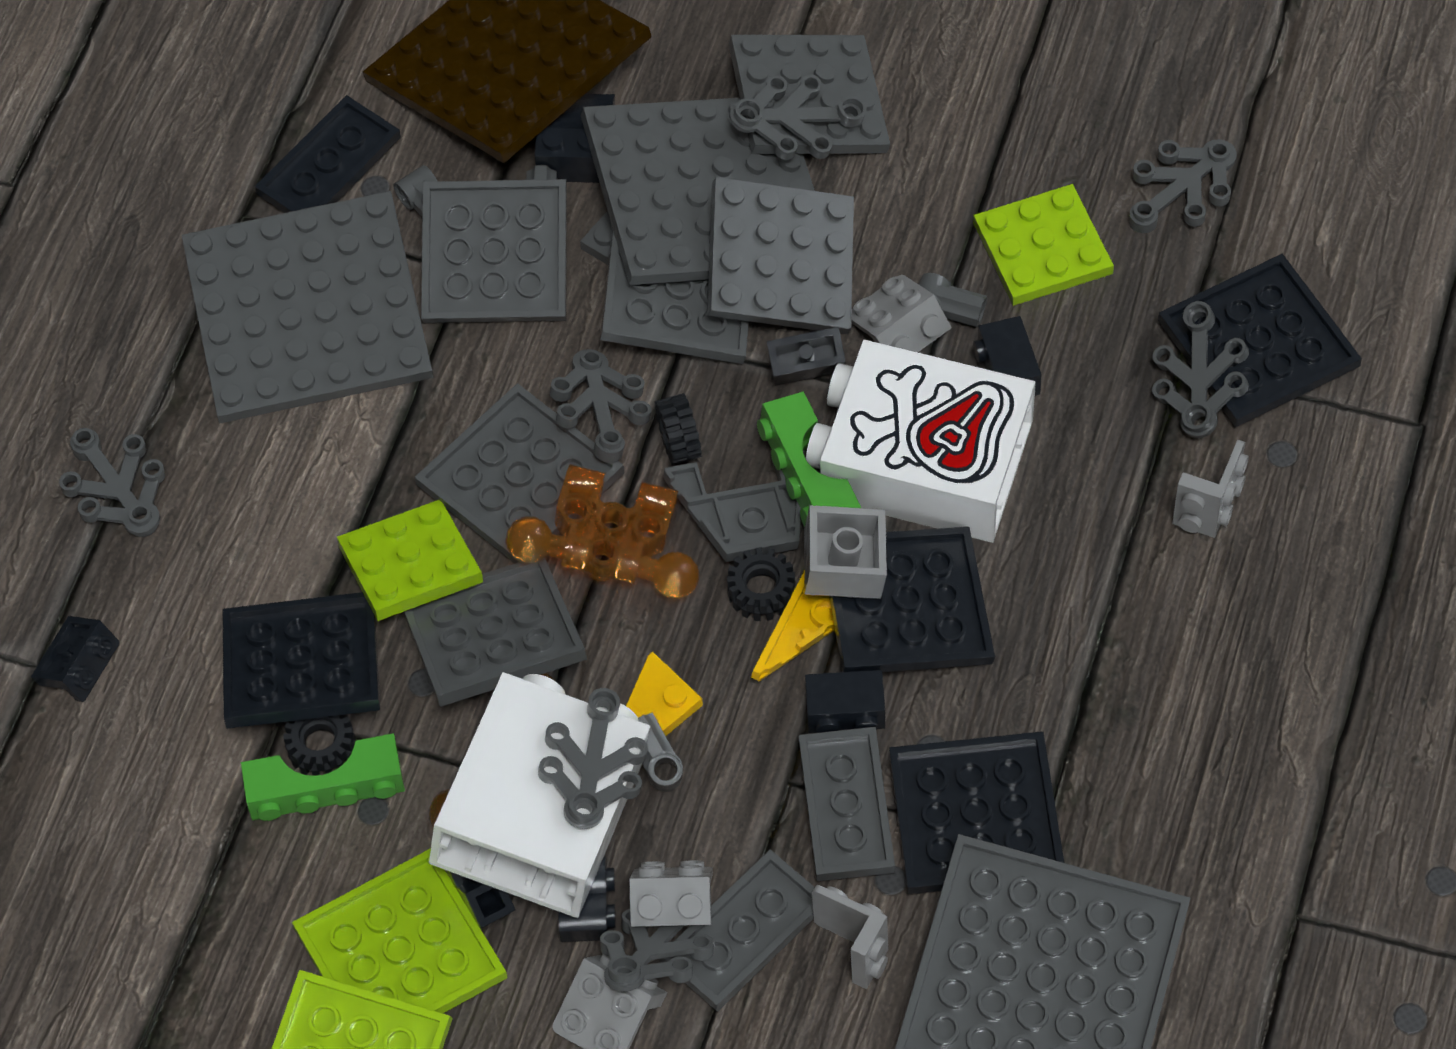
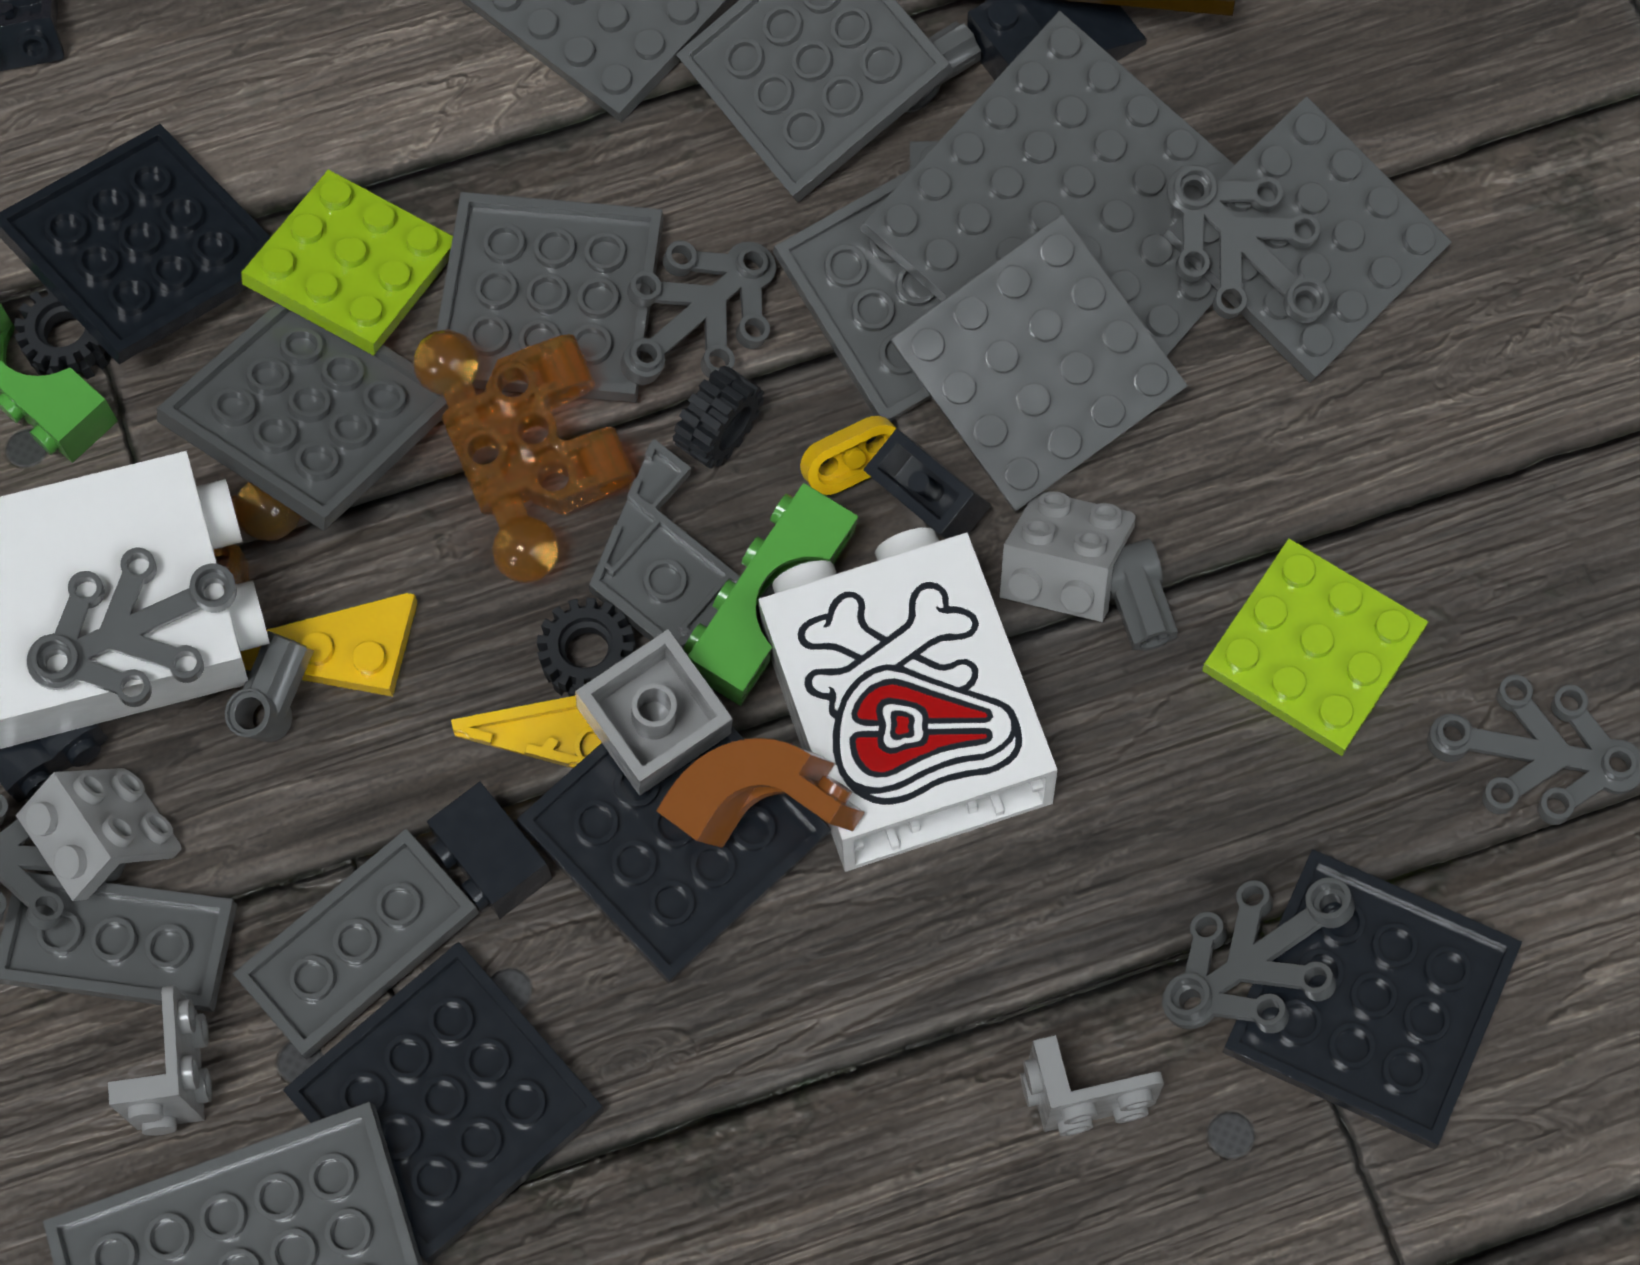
camera: 55 degrees right, 10 degrees up
black brick [973,316,1042,396] -> none
none -> dark orange arch [656,738,865,848]
none -> yellow plate [800,416,896,495]

